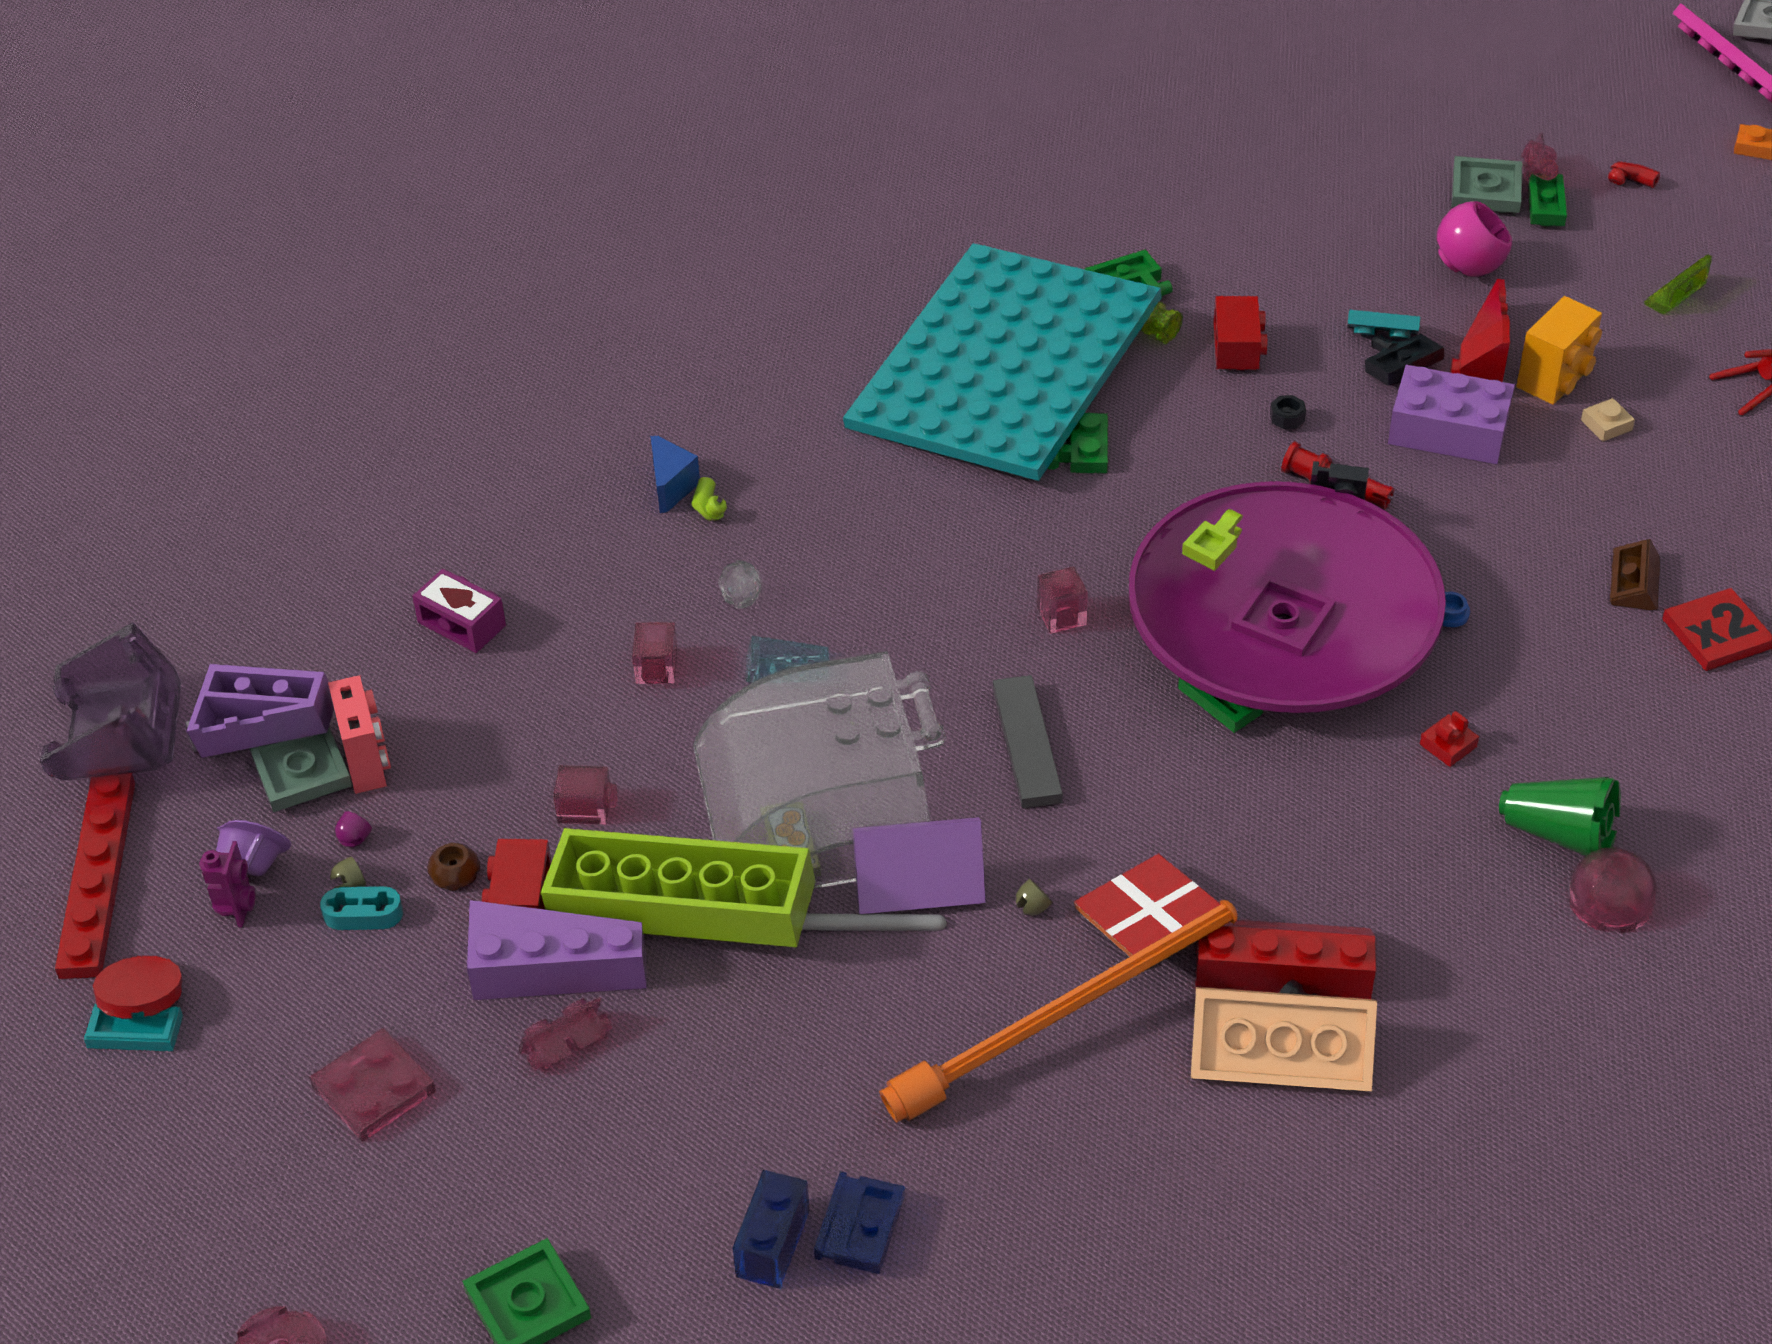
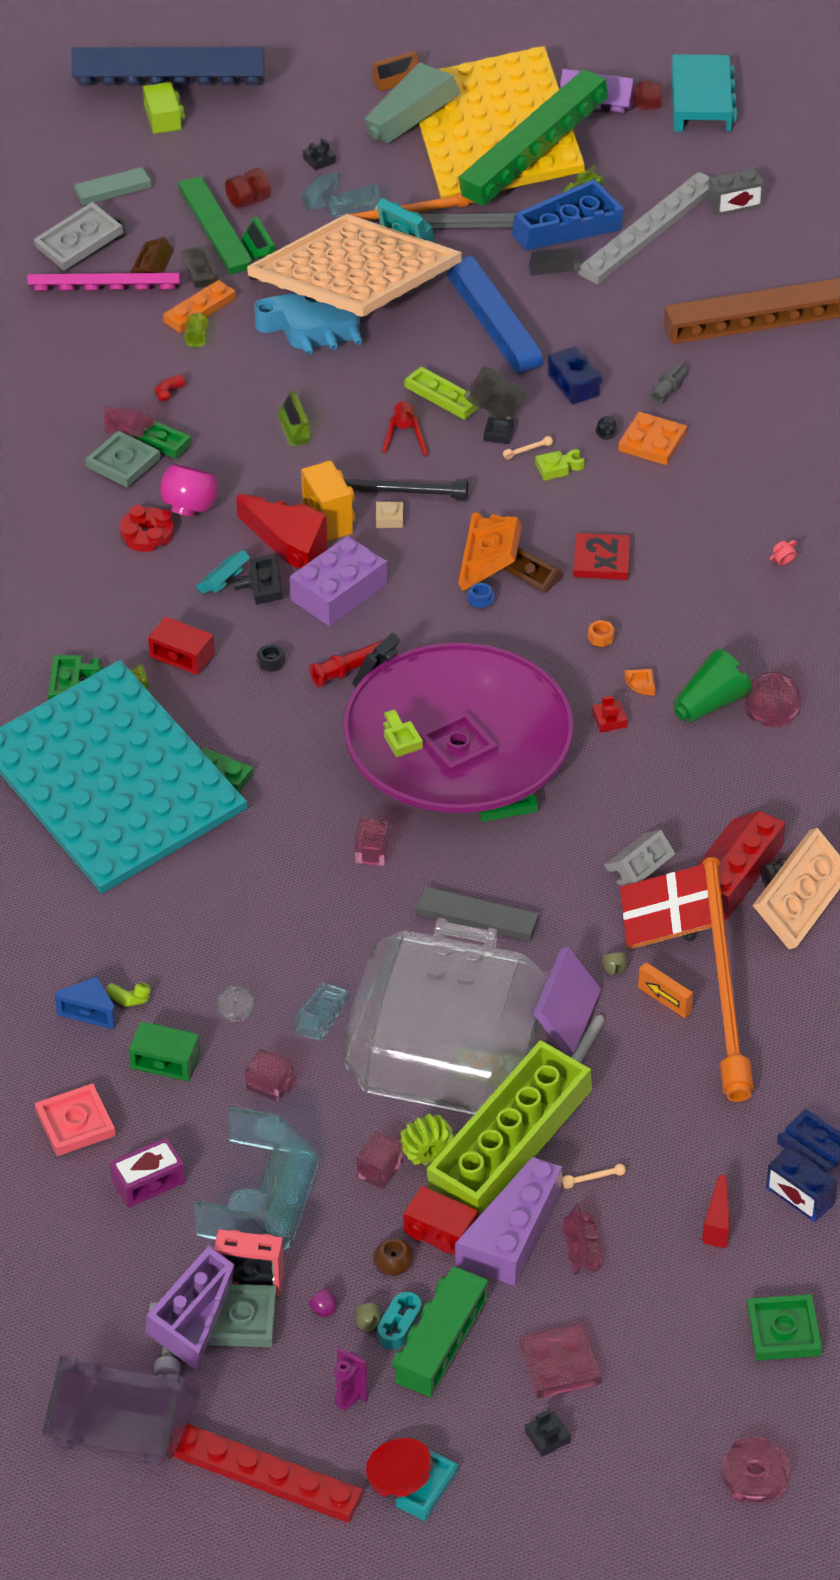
camera: 65 degrees left, 0 degrees up
medium lavender piece [216,820,291,877] -> none
none -> coral plate [34,1083,116,1156]
none -> red plate [120,505,174,552]
none -> green brick [129,1021,200,1082]
none -> clear neon green bush [184,313,209,347]
none -> clear light blue windscreen [194,1106,318,1250]
none -> black piece [344,479,468,501]
none -> green brick [392,1266,488,1398]
none -> lime gear [400,1113,454,1166]
none -> orange wing [458,512,522,591]
none -> blue plate [467,583,495,608]
none -> black tile [525,1410,571,1457]
none -> light nougat hinge [562,1164,626,1189]
none -> orange tile [587,620,615,647]
none -> light grey hinge [604,829,676,885]
none -> orange tile [624,669,655,696]
none -> orange tile [638,962,693,1018]
none -> red slope [702,1174,730,1248]

